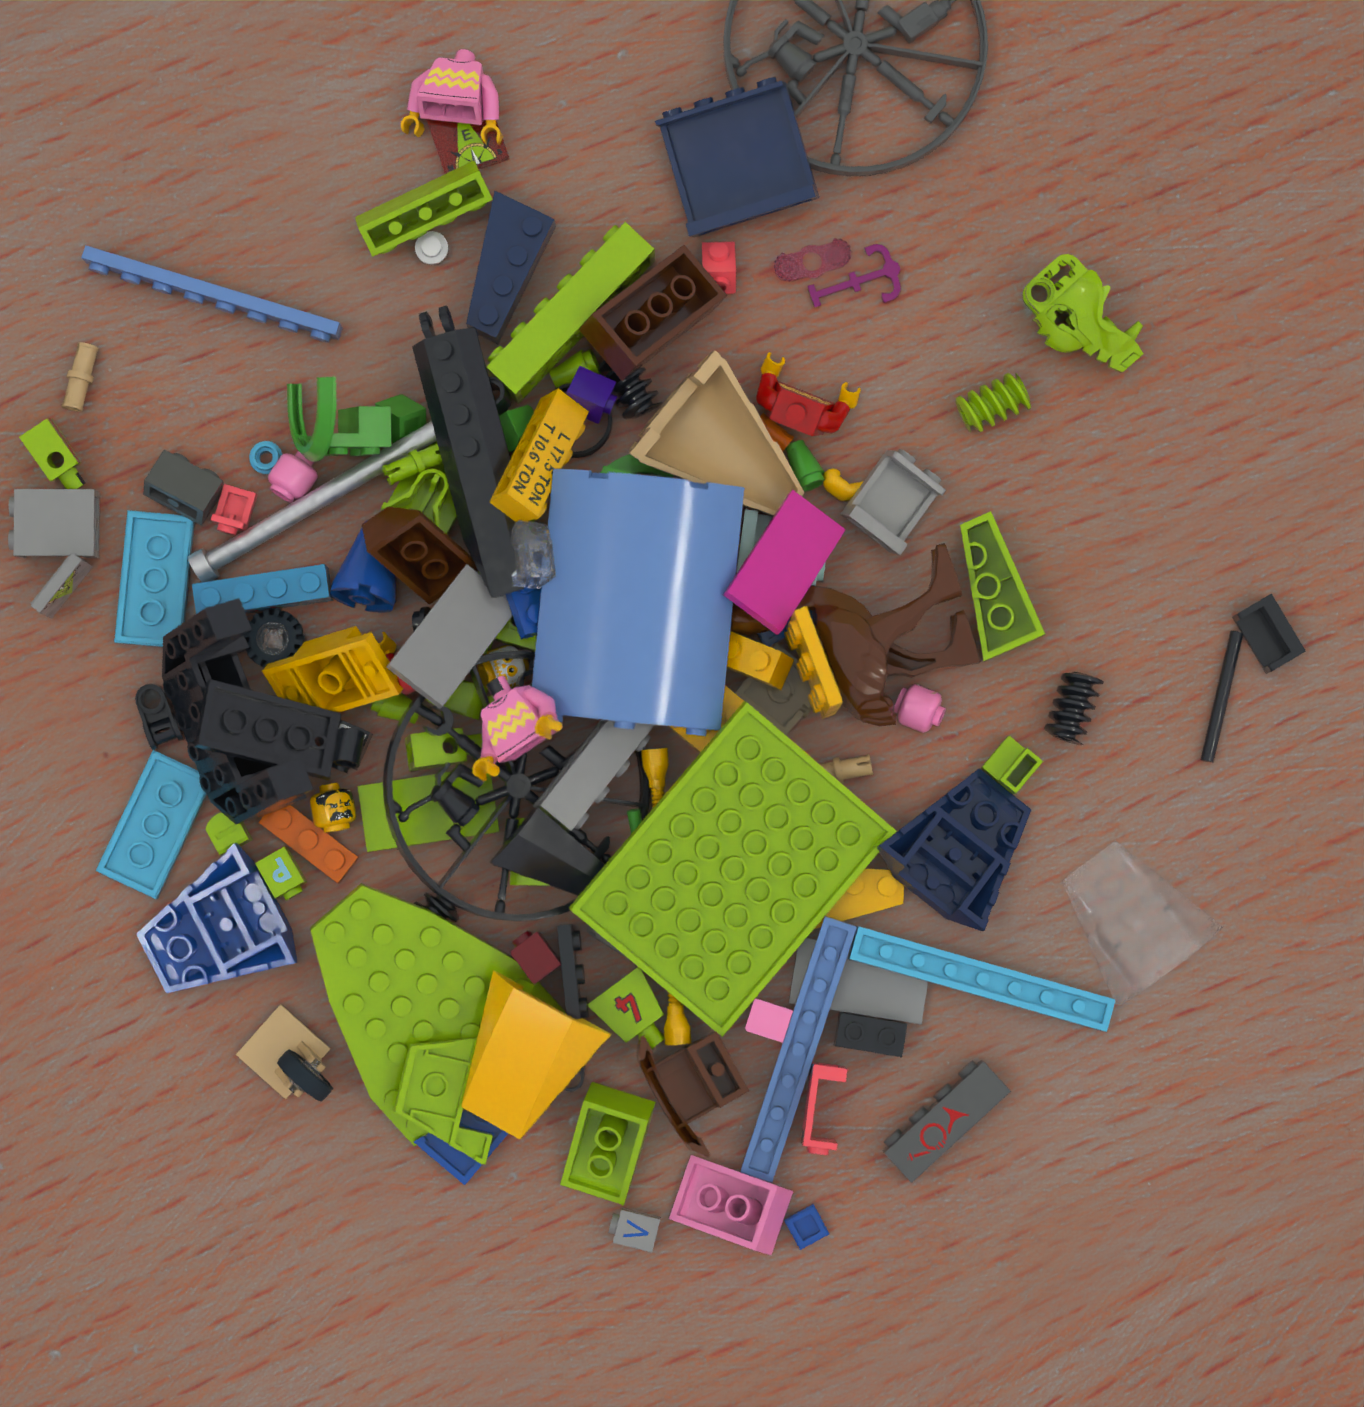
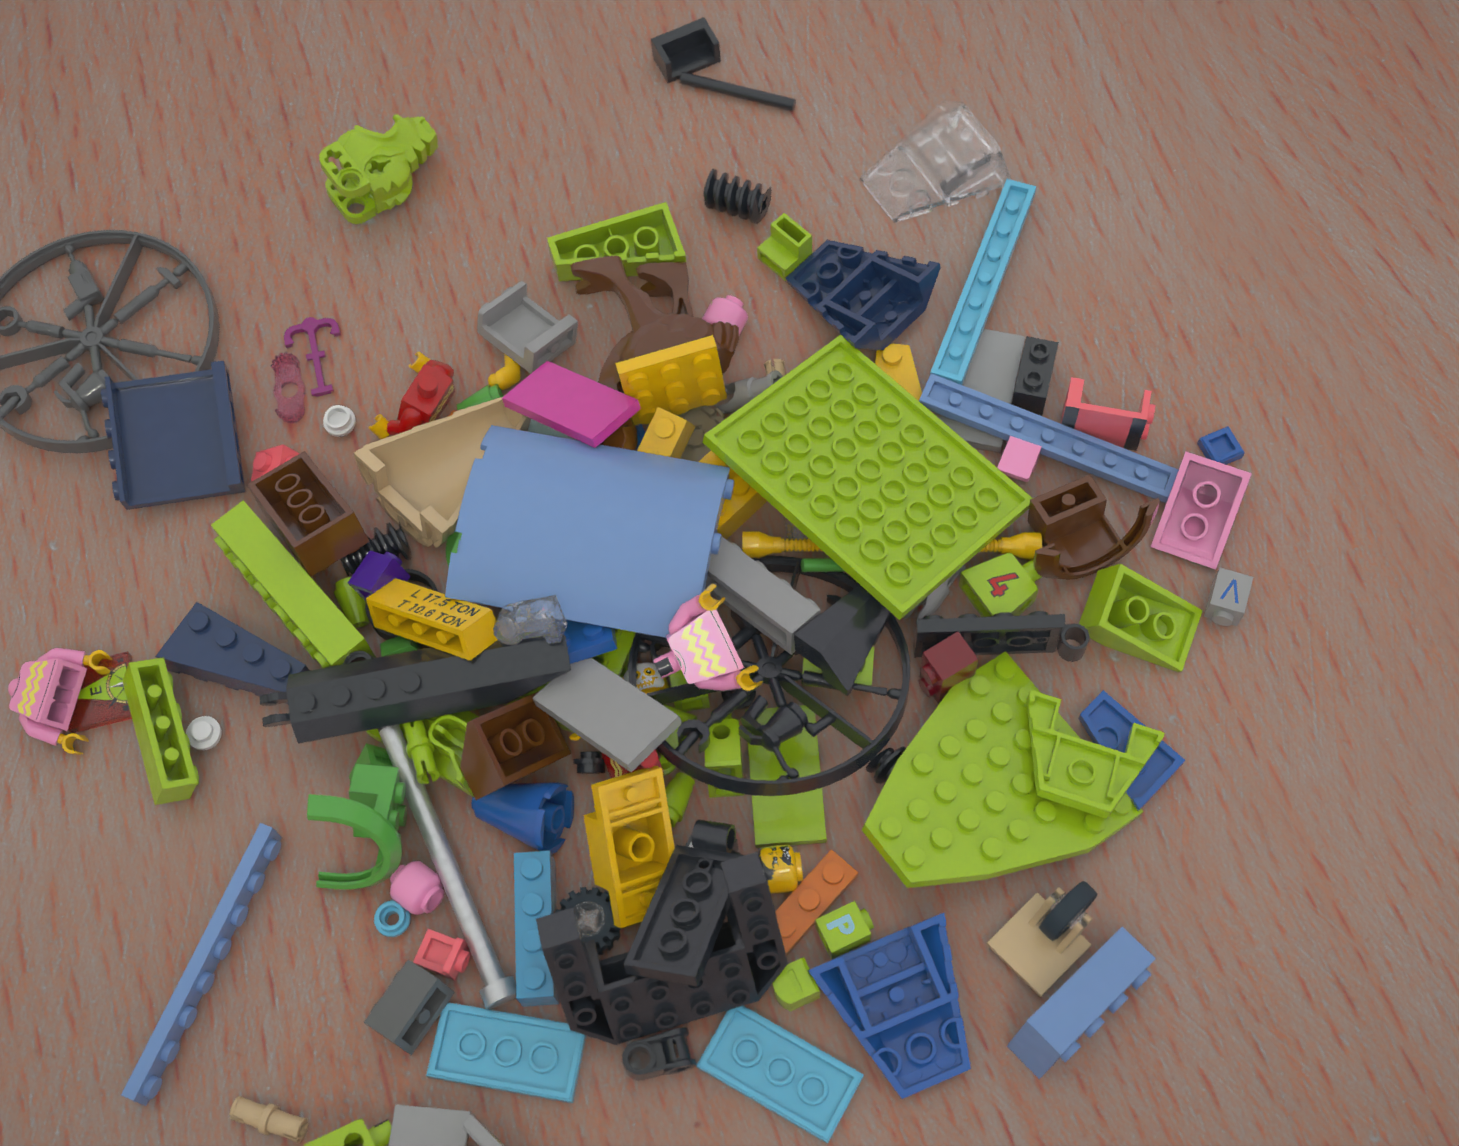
camera: 80 degrees left, 20 degrees down
yellow wedge [461,970,612,1139] -> none
dark grey brick [883,1060,1011,1183] -> none
lime piece [956,373,1031,433] -> none
none -> white plate [323,405,356,437]
none -> light grey piece [717,370,783,414]
none -> medium blue wedge [1007,927,1156,1079]

